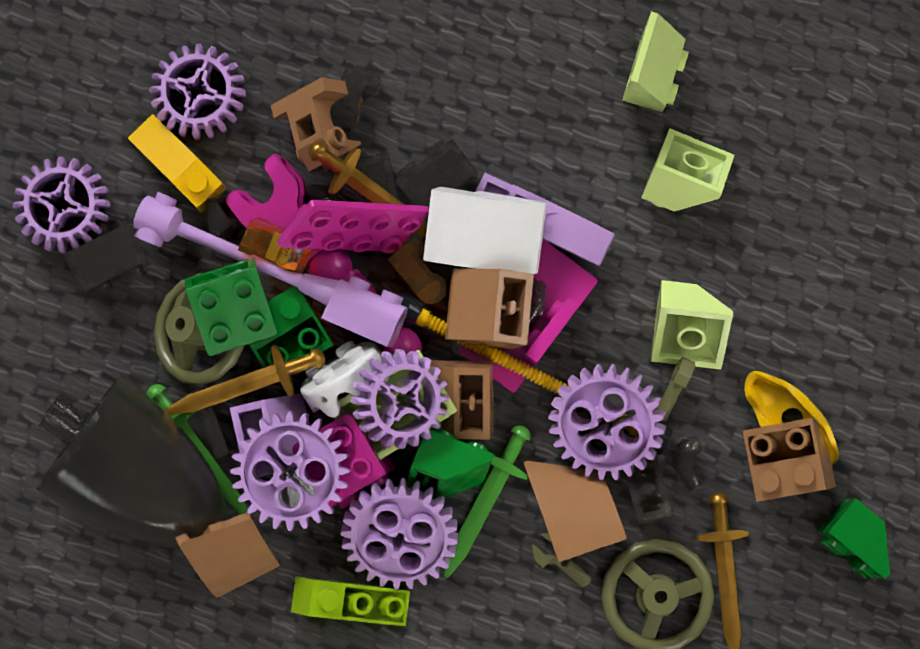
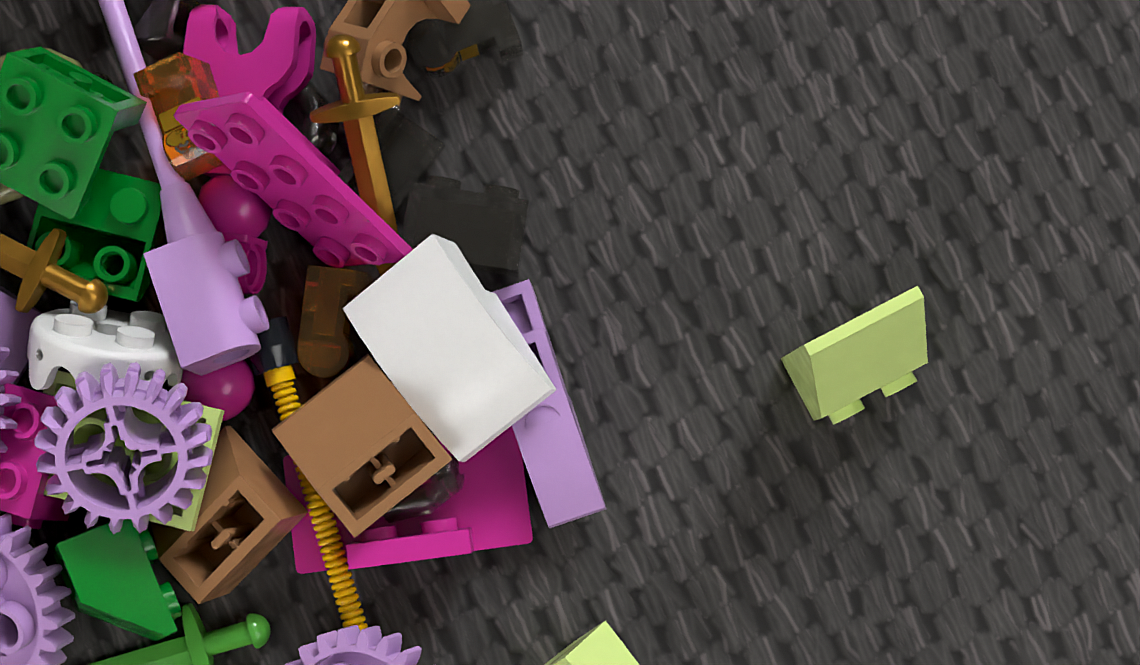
camera: 45 degrees right, 0 degrees up
yellowish green slope [641,128,734,211] -> none

